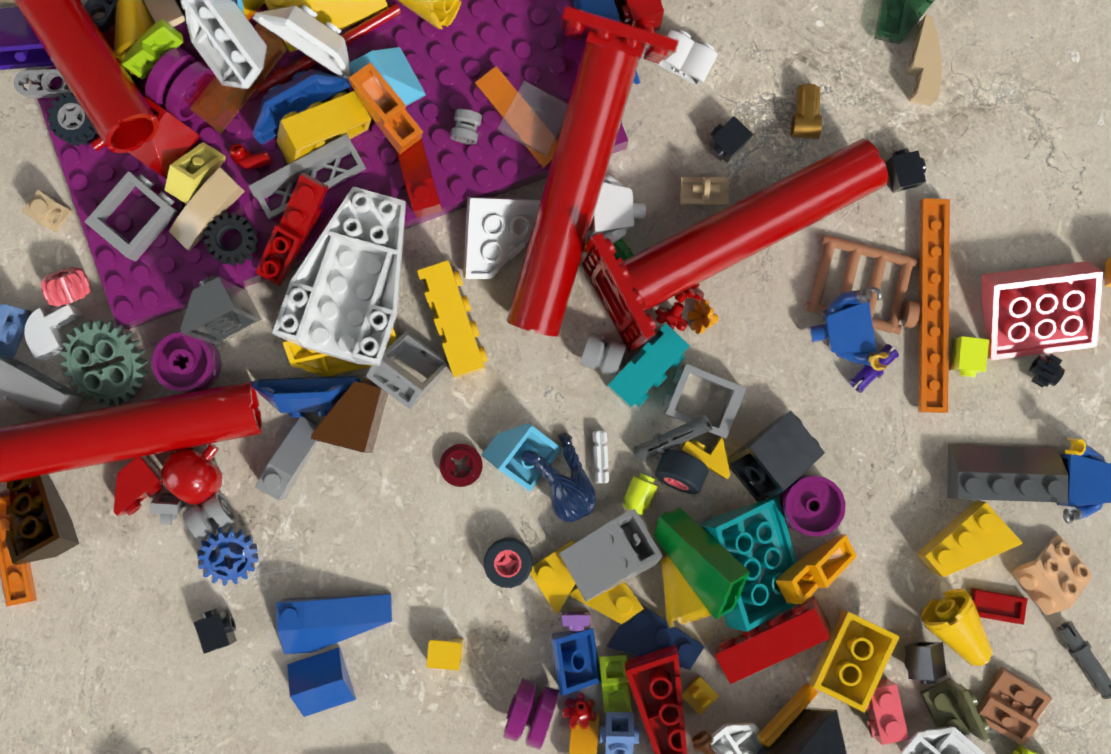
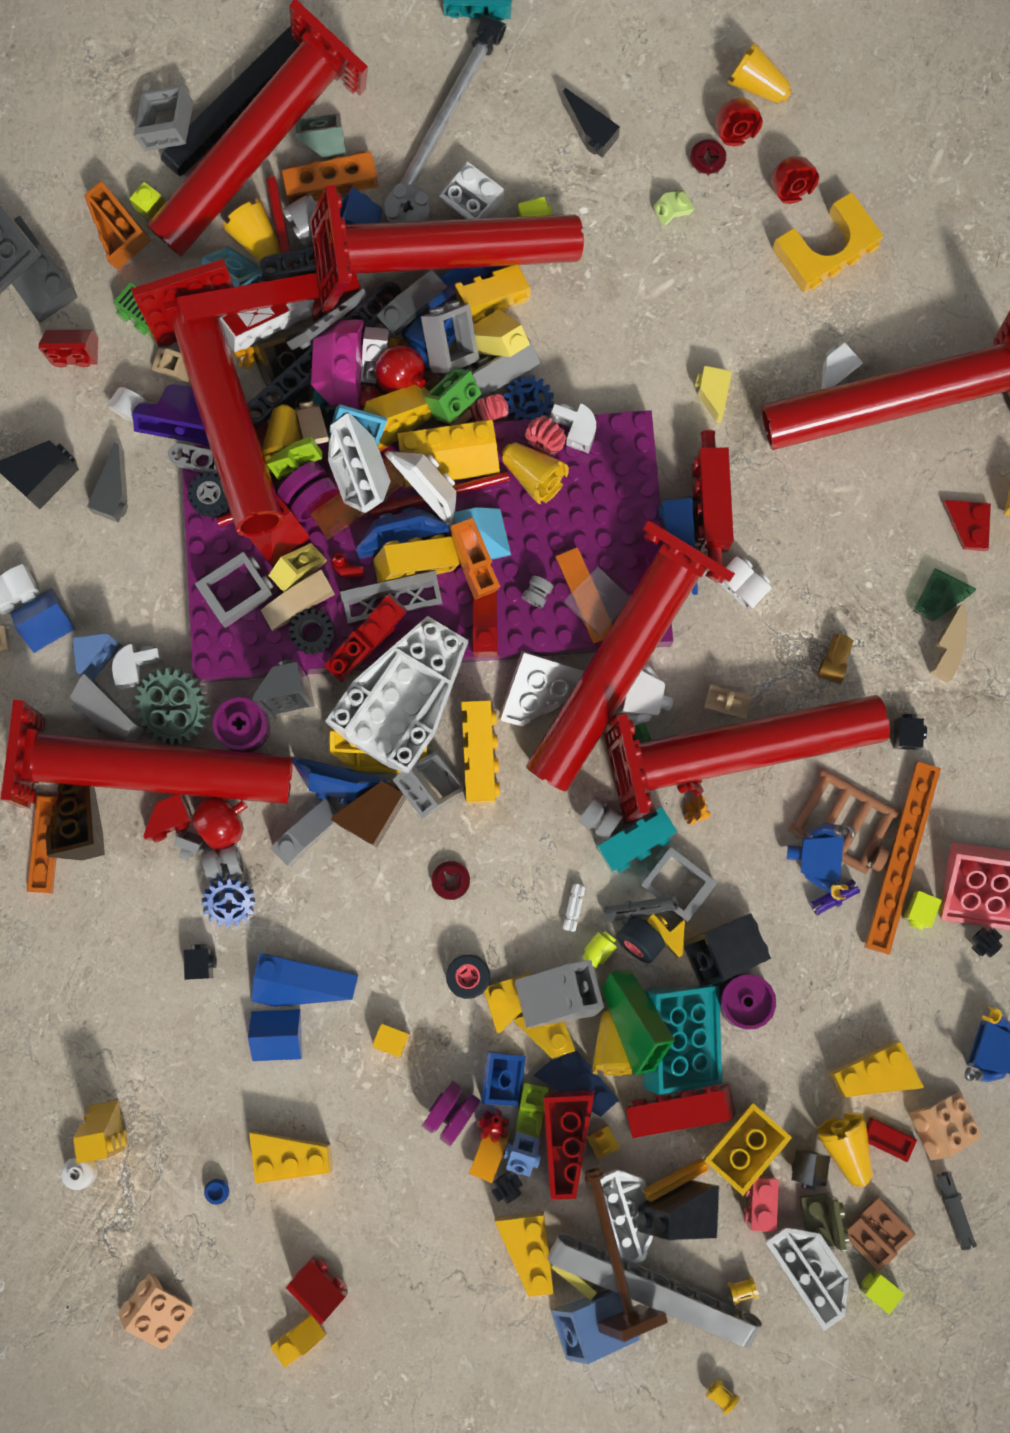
camera: 20 degrees right, 5 degrees down
tan brick [22,190,72,233] -> none
coral gear [40,267,91,306] -> none
medium azure slope [481,423,562,491] -> none
dark blue hair [521,433,596,522] -> none
medium lavender plate [562,611,590,631] -> none
red plant [655,302,688,331] -> none
black brick [709,116,753,163] -> none
light orange slope [775,534,857,604] -> none
dark grey slope [947,444,1068,503] -> none

